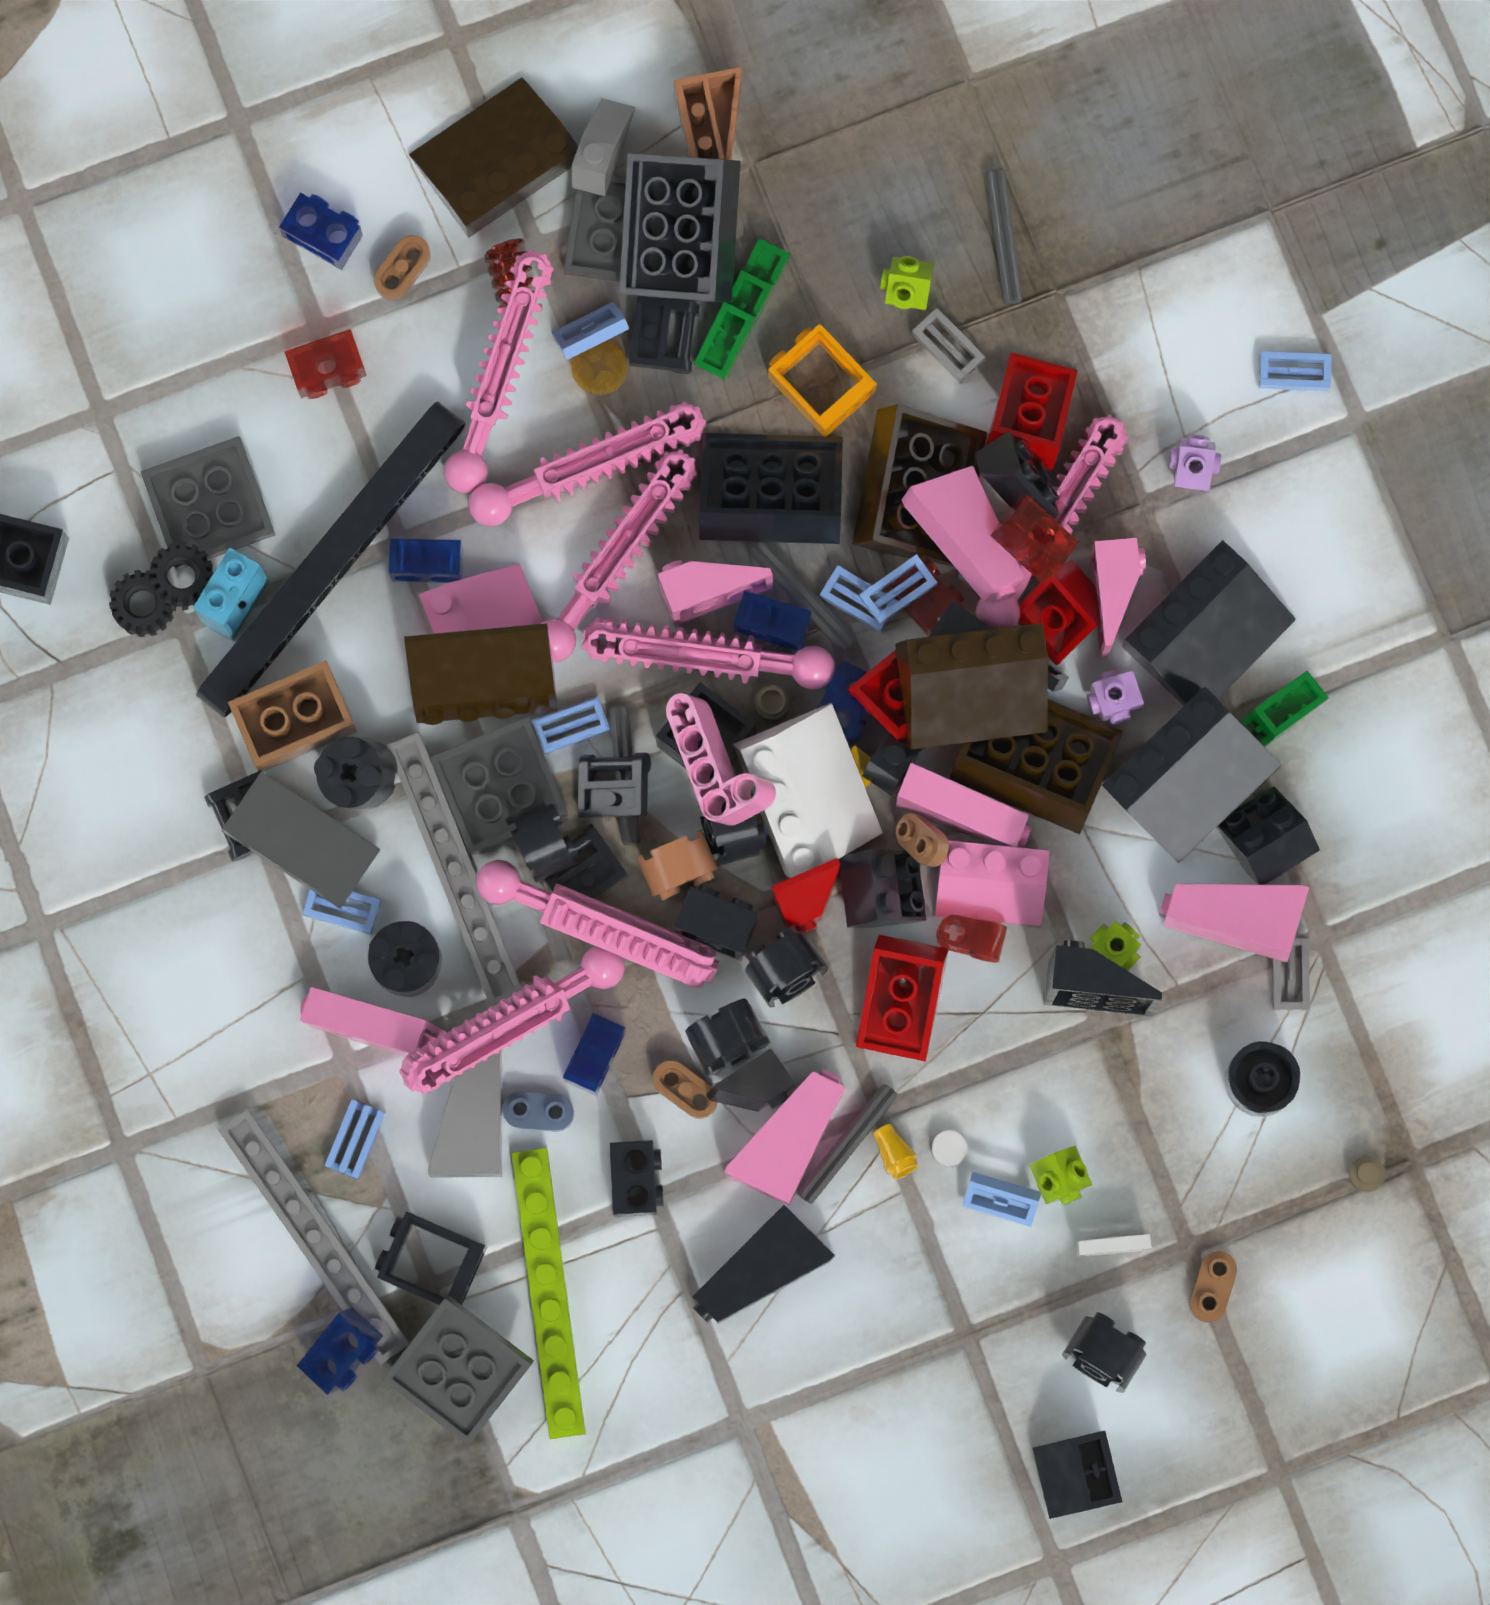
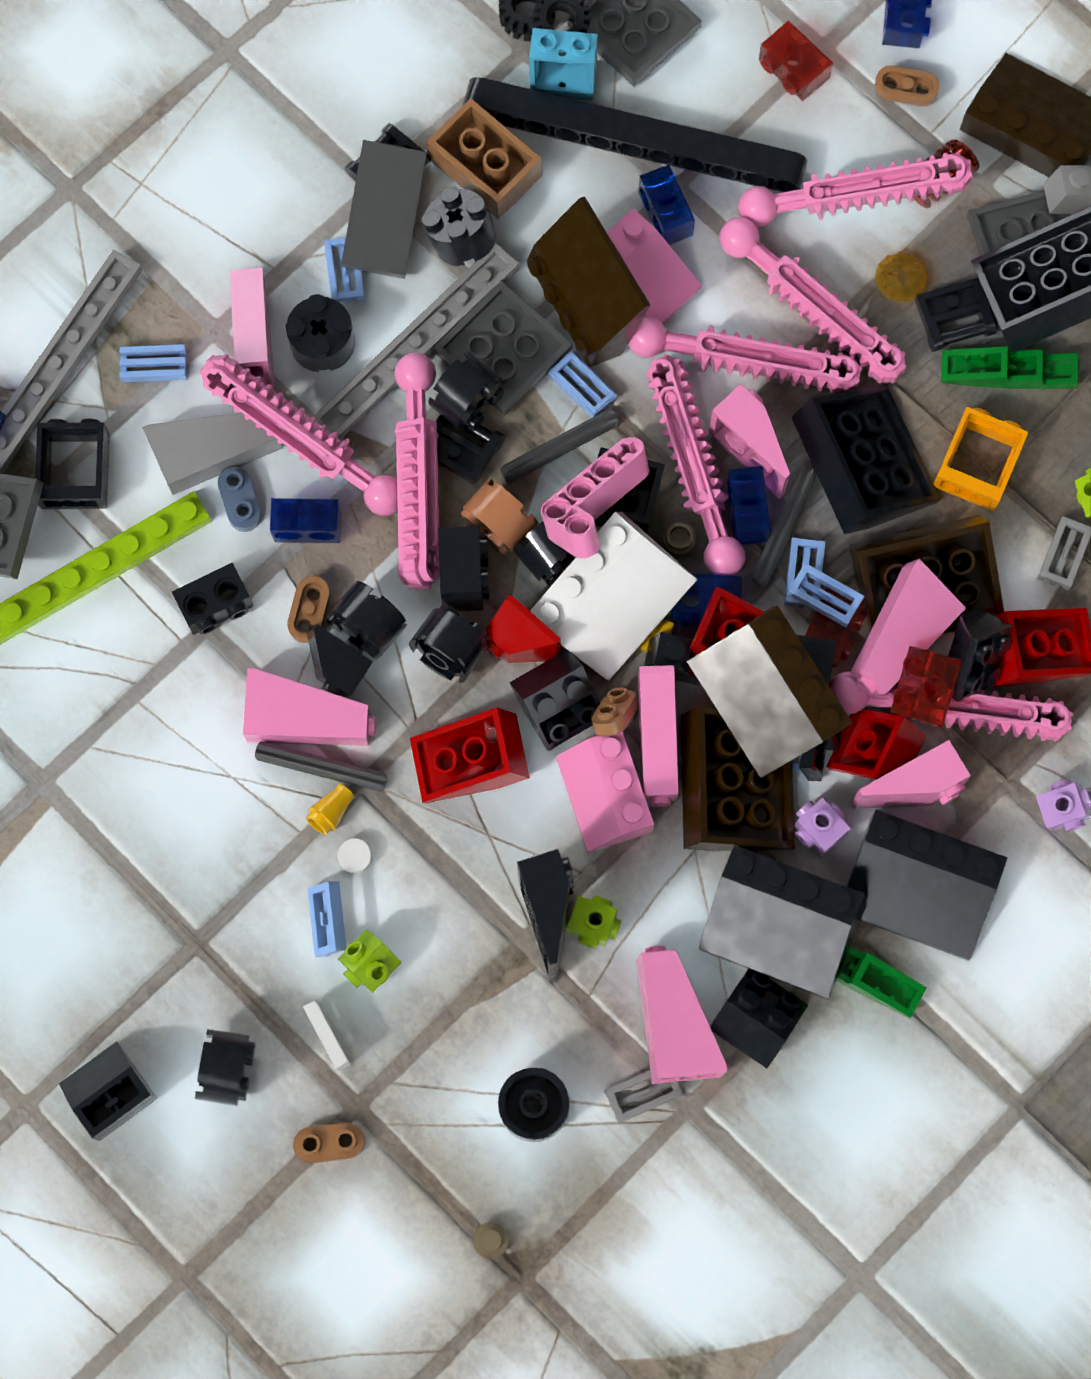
camera: 65 degrees right, 5 degrees down
light blue tile [551,301,629,360] -> none
black plate [578,752,651,818] -> none
black slope [692,1205,835,1324] -> none
clear red piece [936,914,1007,963] -> none

